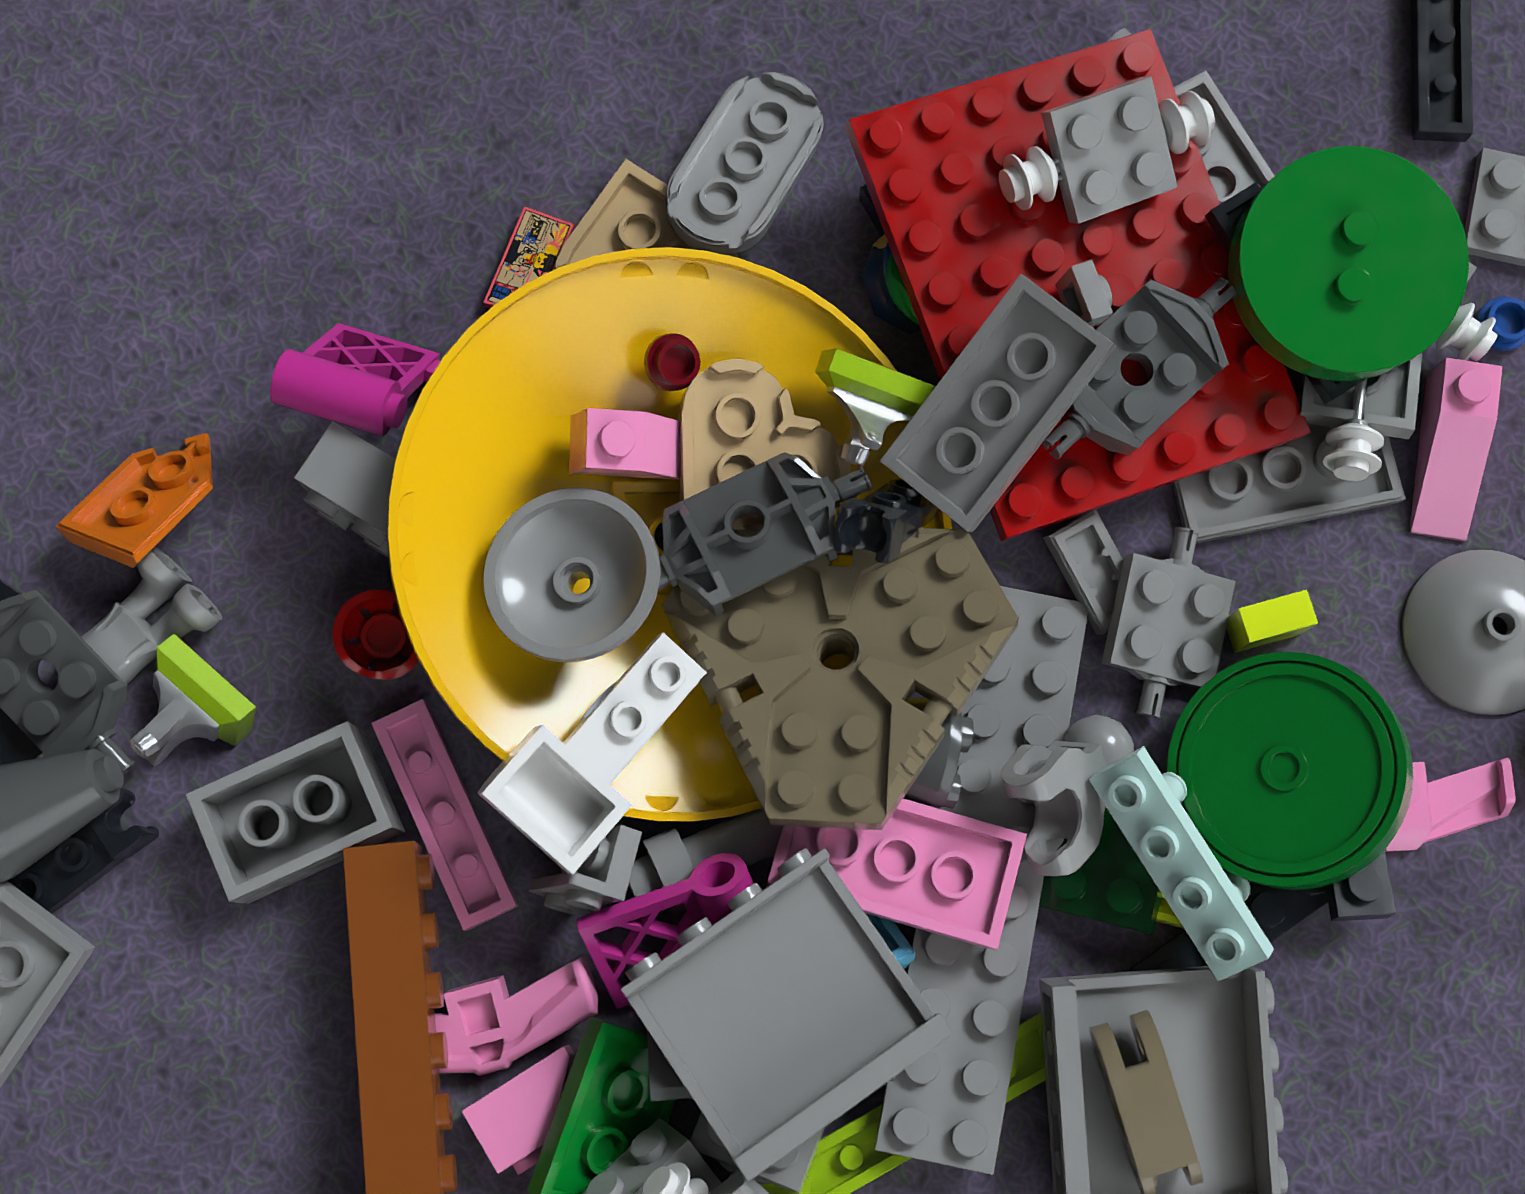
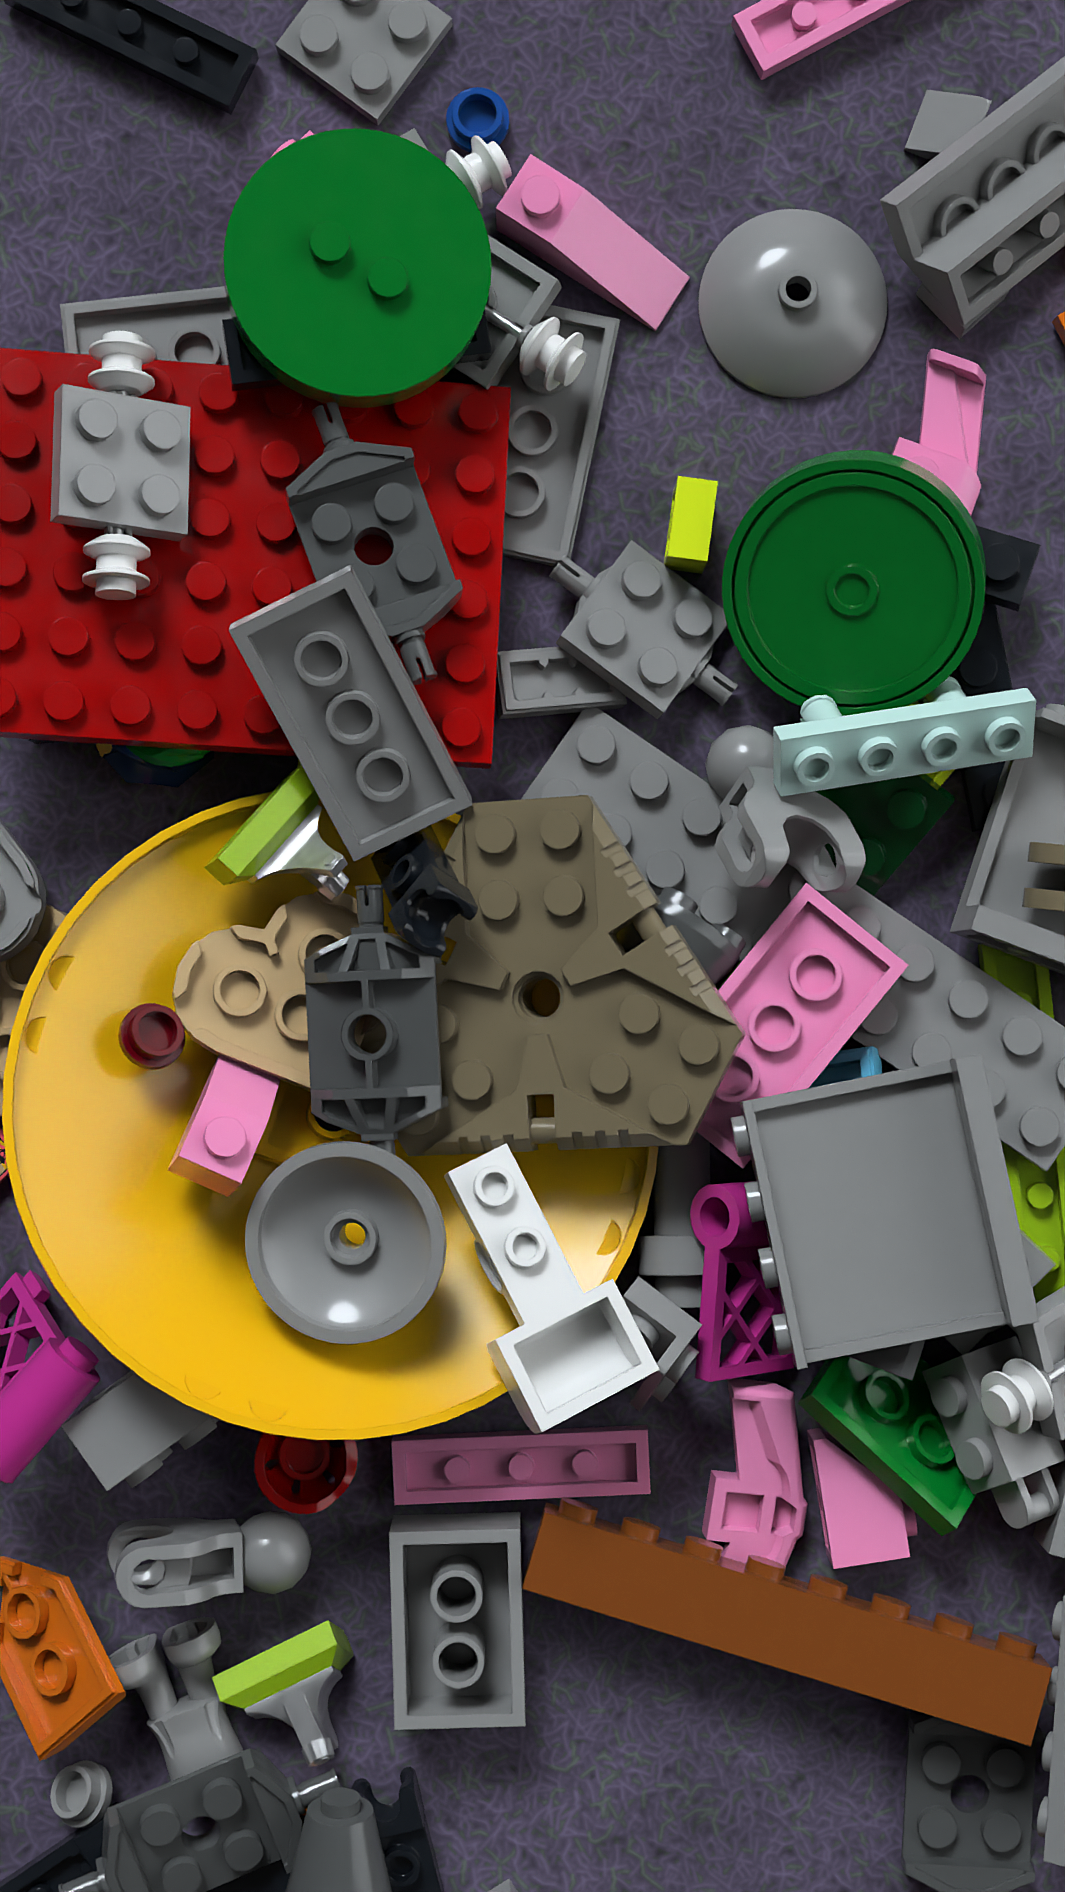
camera: 70 degrees left, 10 degrees up
light grey plate [1055,260,1113,329] -> none
none -> light grey plate [50,1760,112,1829]
none -> light grey piece [107,1511,312,1608]

